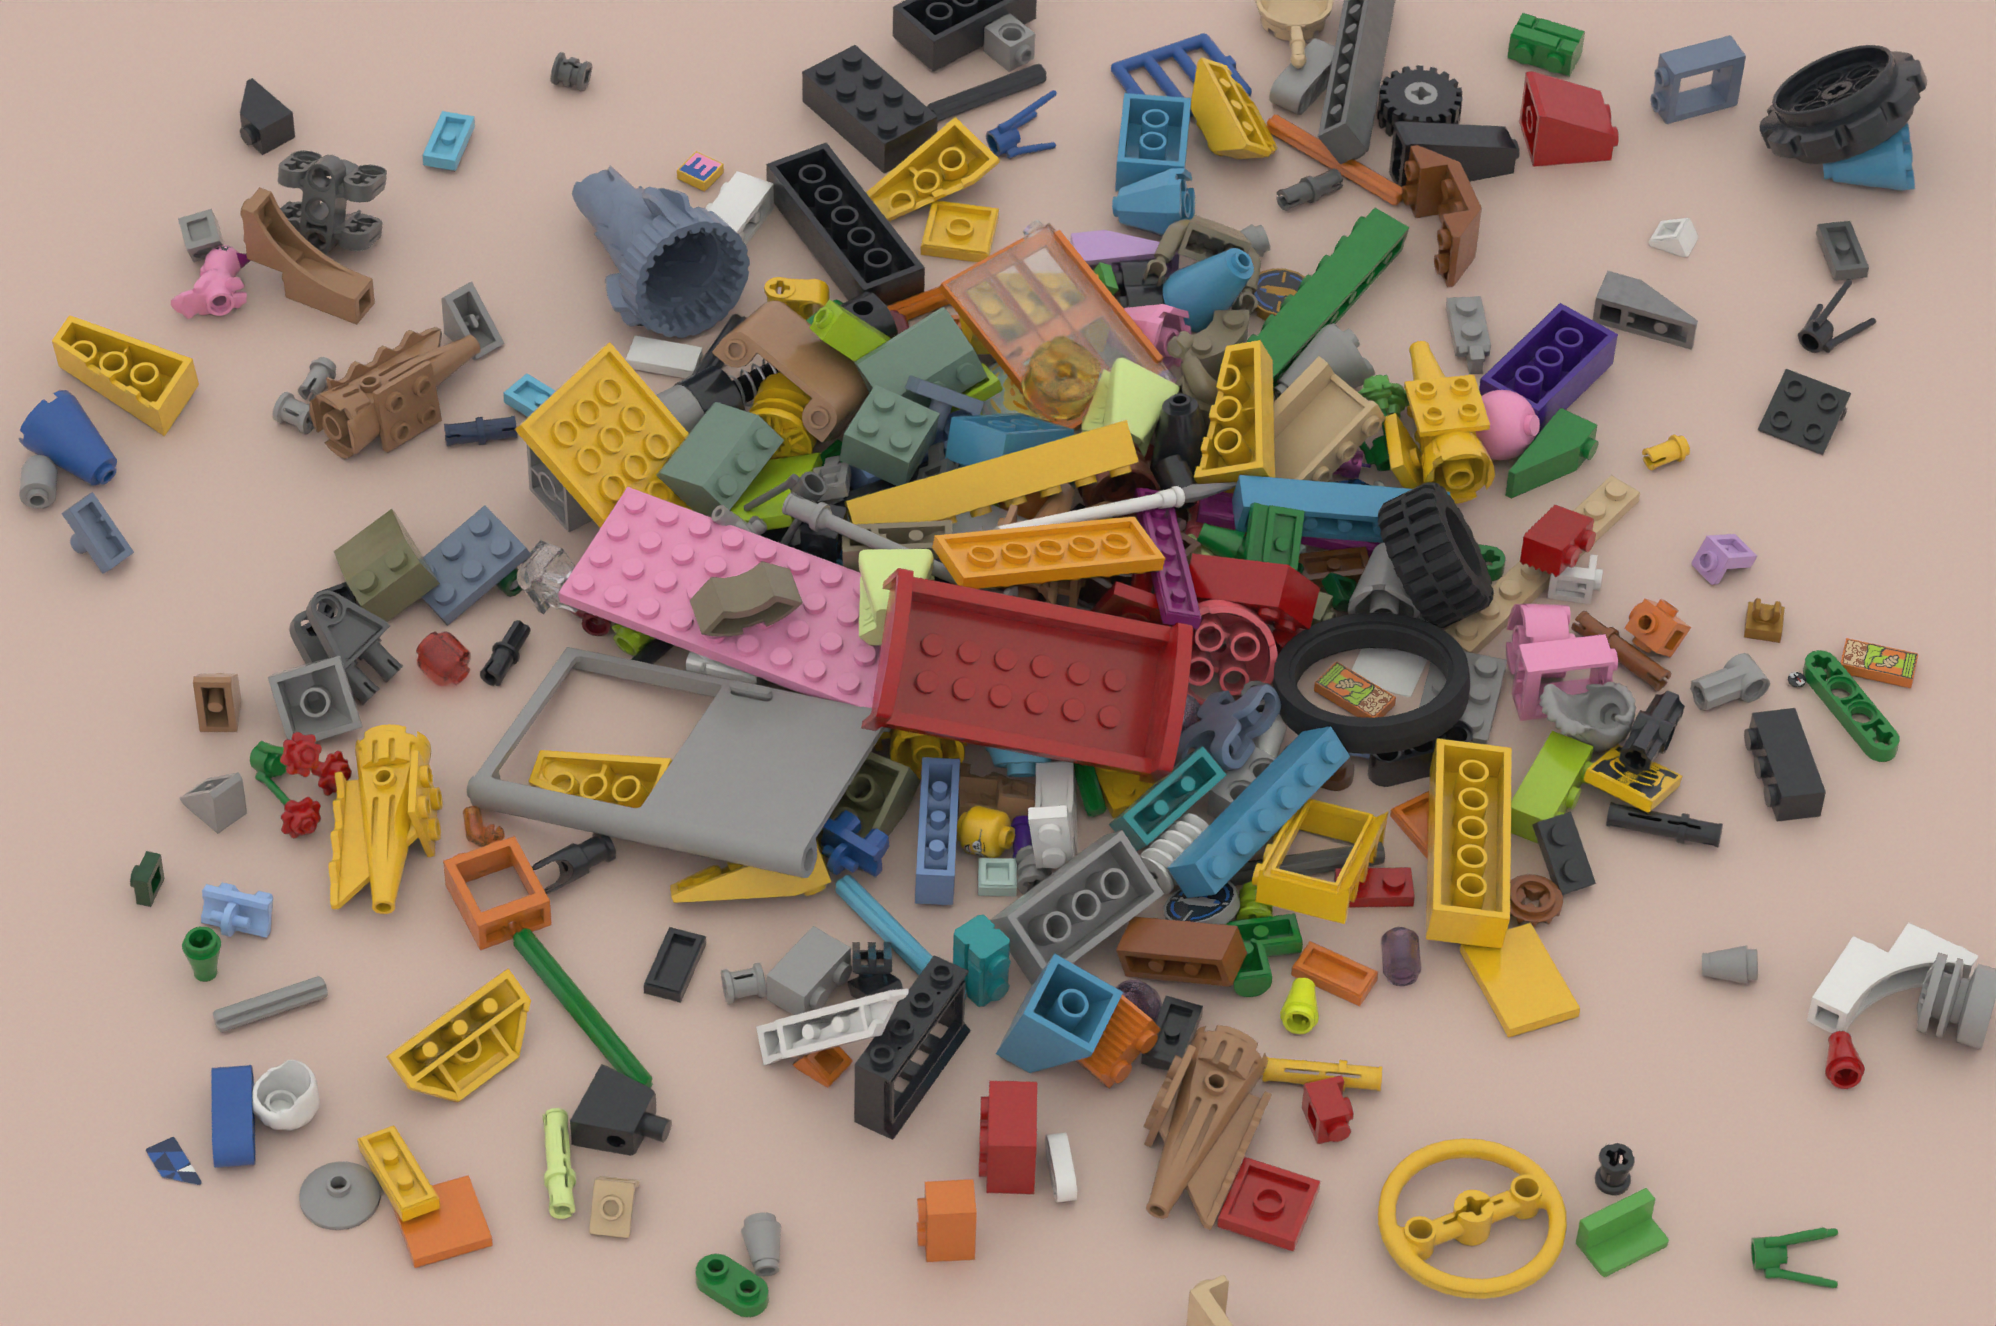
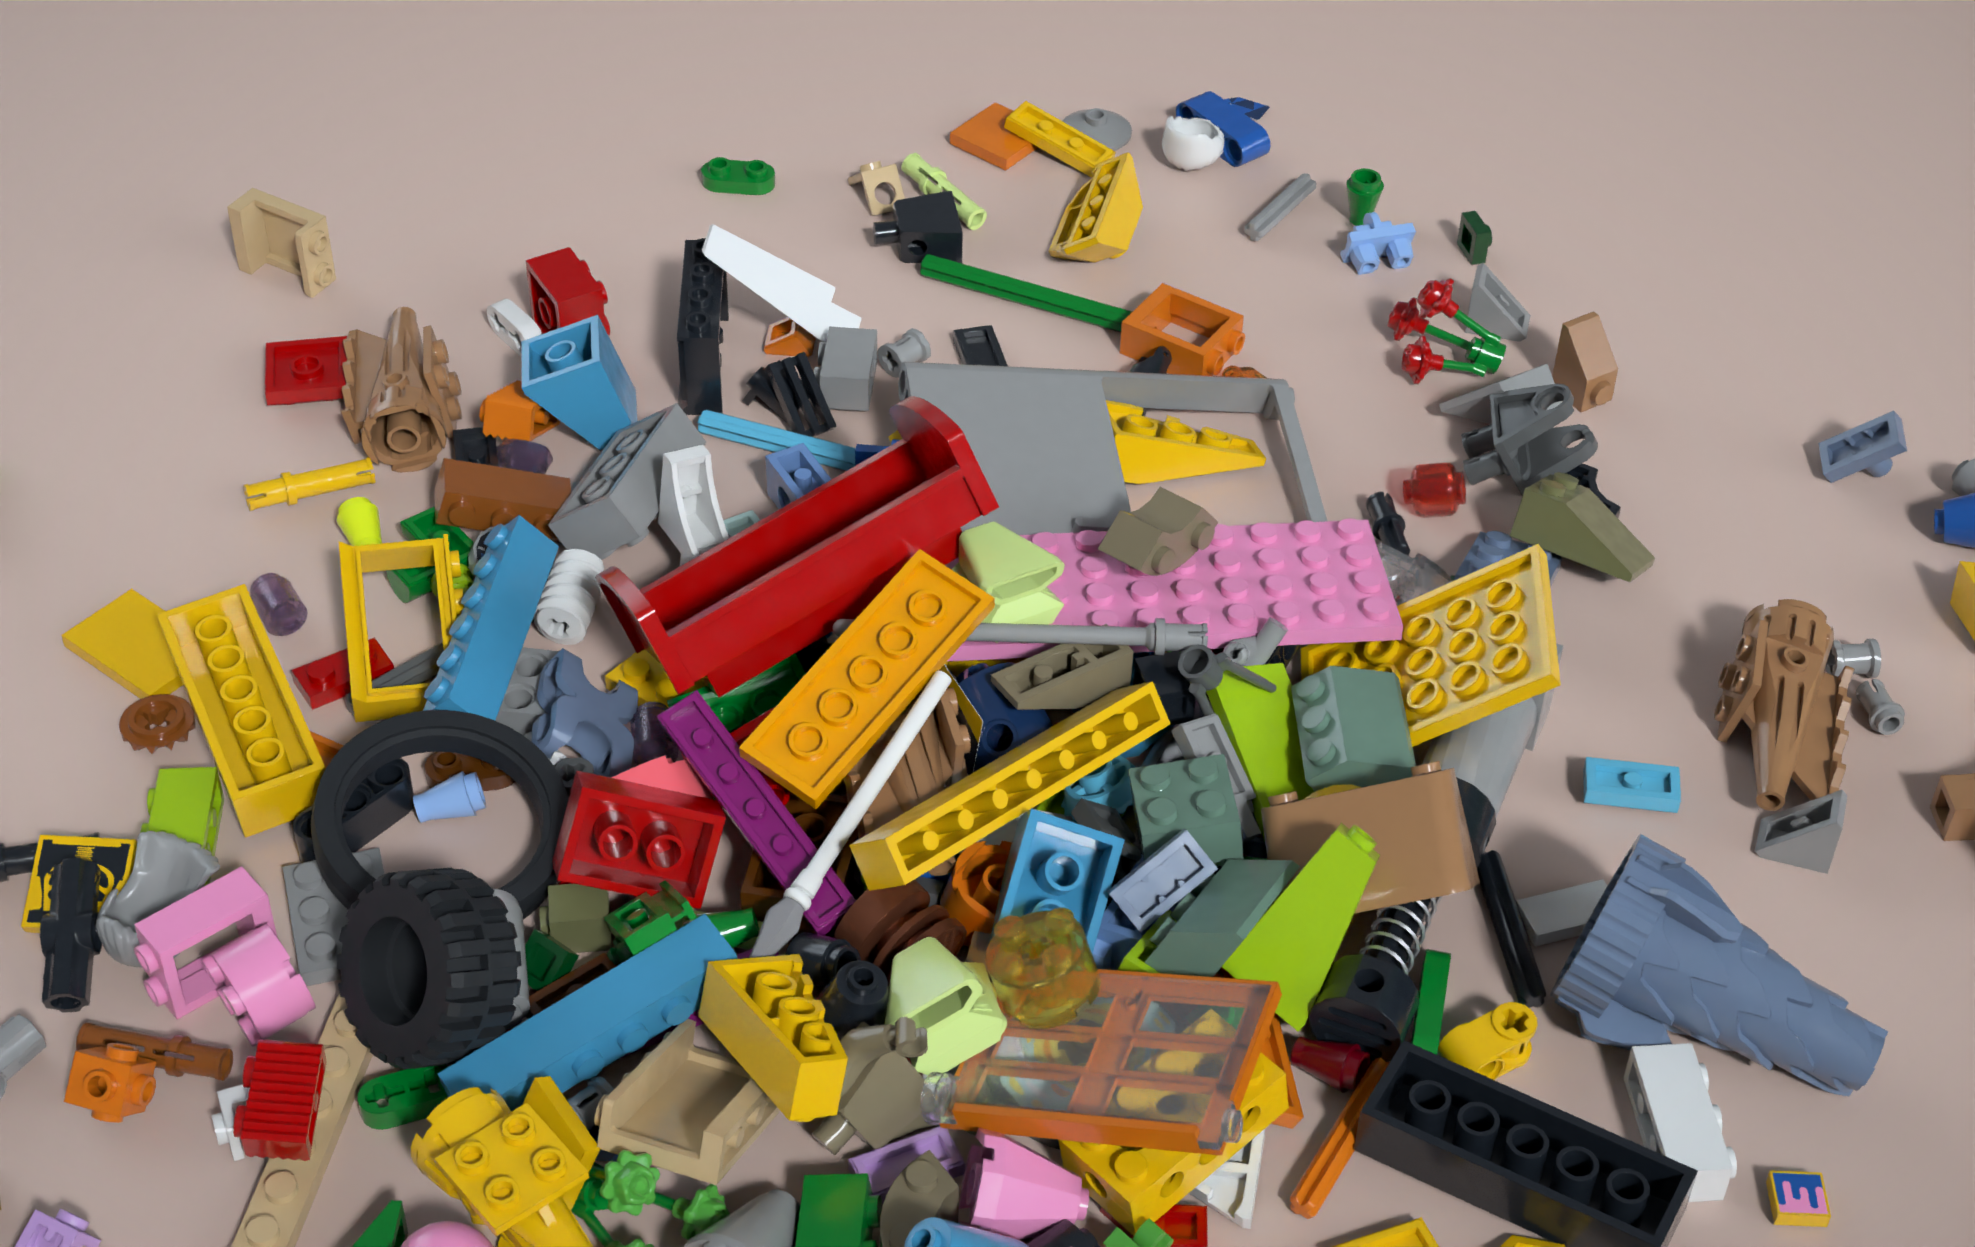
camera: 150 degrees right, 5 degrees down
yellow piece [328,724,443,914] -> none
dark blue pin [444,415,518,446] -> none
light grey cone [741,1213,781,1277] -> none
orange brick [916,1179,977,1262] -> none
teal brick [953,914,1011,1007] -> none
teal brick [1109,746,1227,851] -> none
orange tile [1291,941,1378,1006] -> none
red brick [1302,1075,1354,1144] -> none
tile [1314,661,1396,718] -> none
yellow piece [1378,1138,1567,1299] -> none
black plate [1532,812,1596,895] -> none

